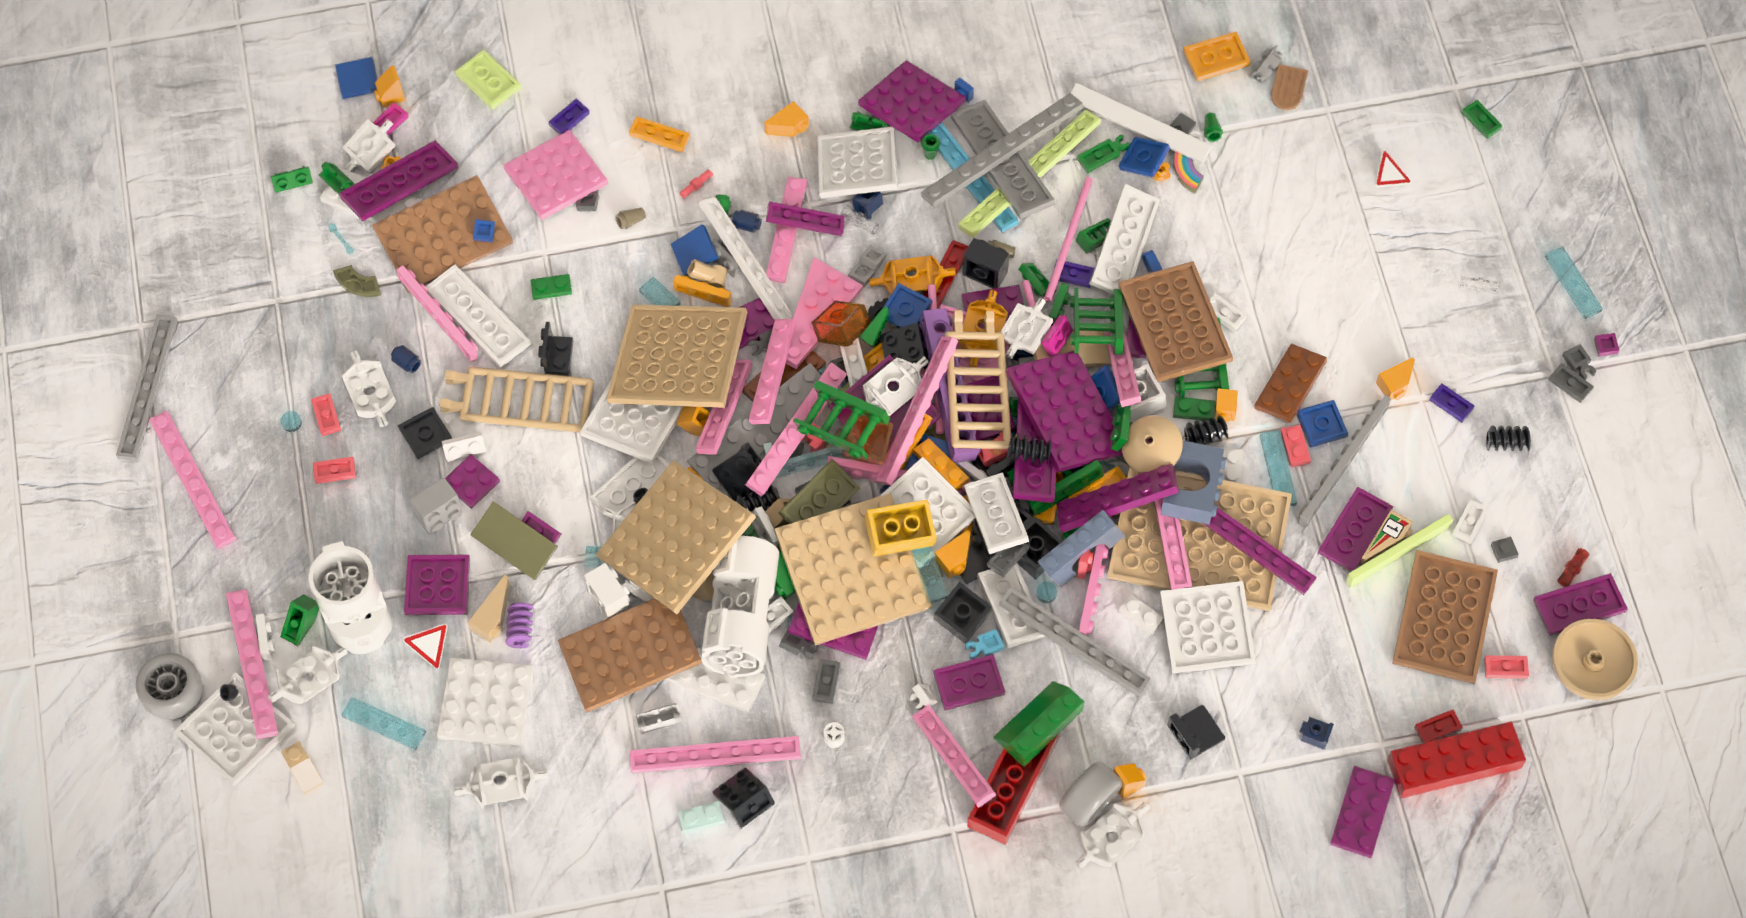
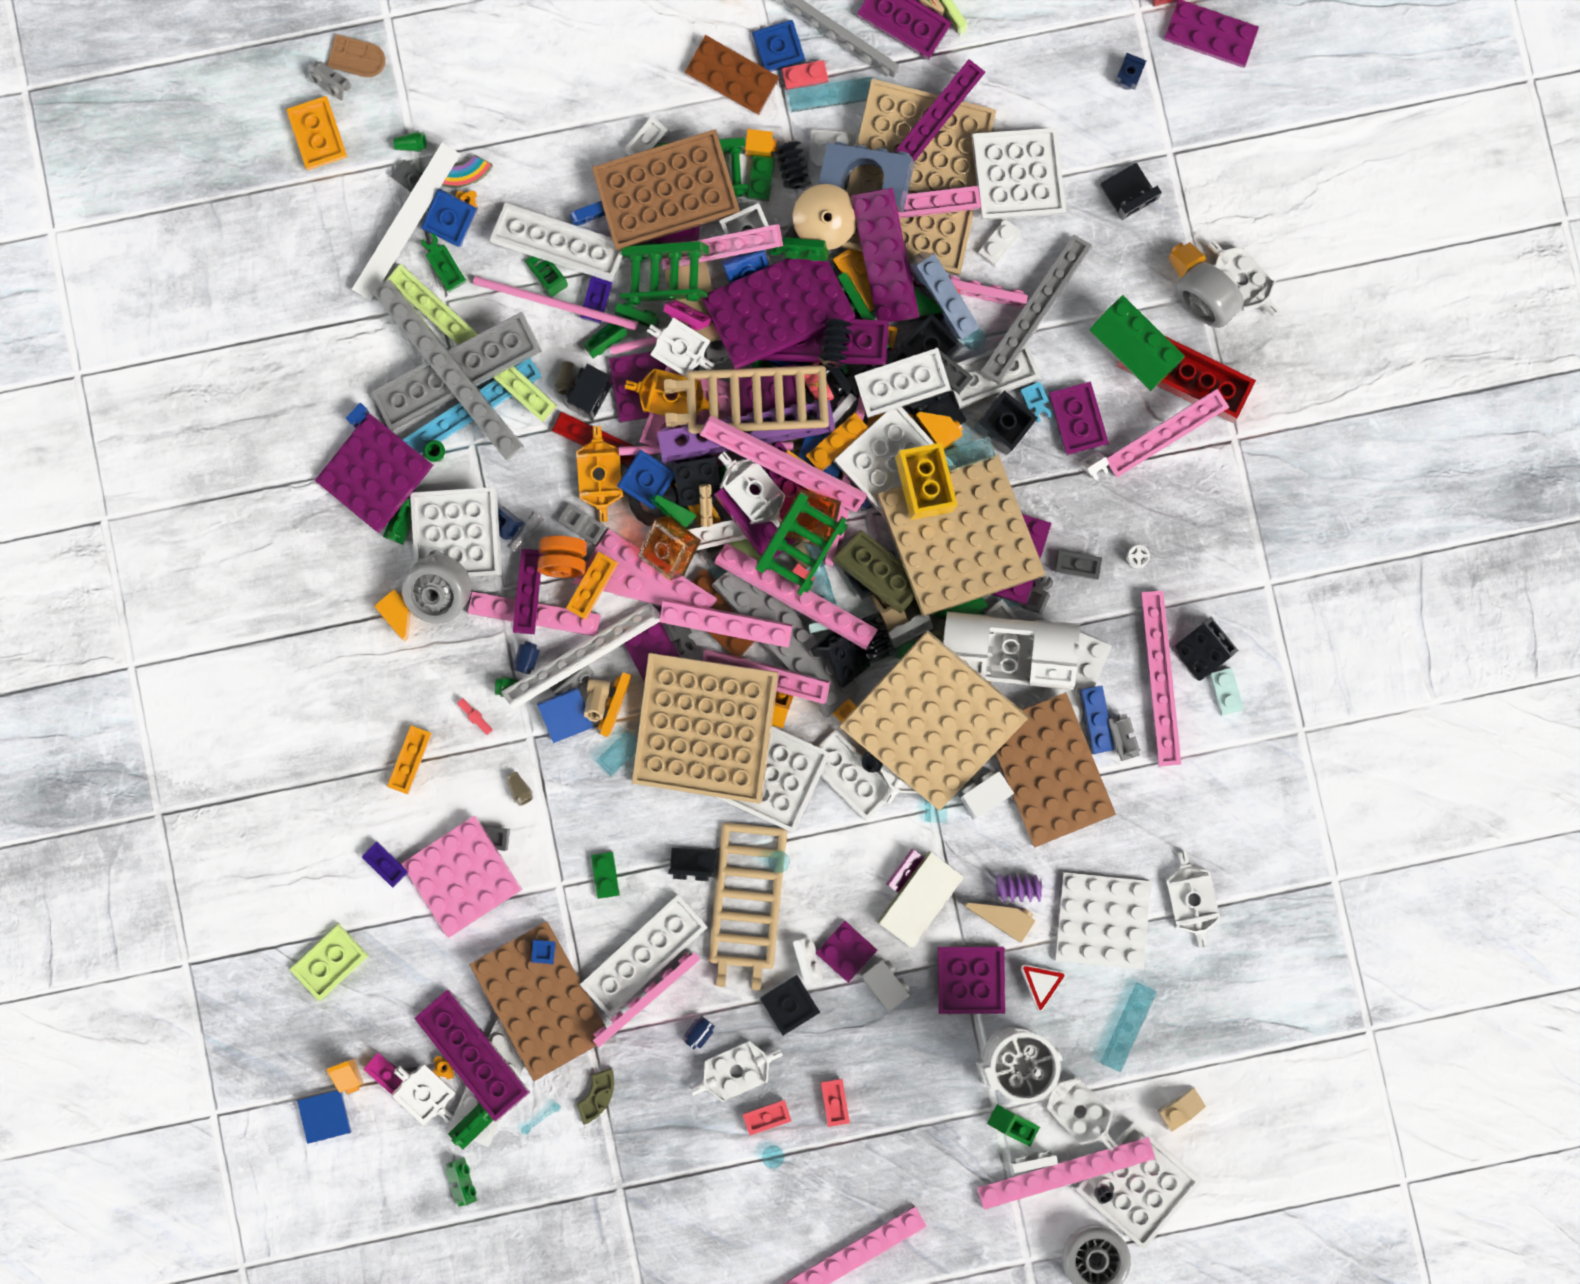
camera: 90 degrees left, 20 degrees up
none -> light grey wheel [402,554,471,624]
none -> orange wheel [537,536,588,578]
none -> light orange plate [566,551,619,619]
none -> tan axle [699,484,713,527]
none -> clear light blue tile [768,851,790,873]
none -> blue plate [1079,685,1114,754]

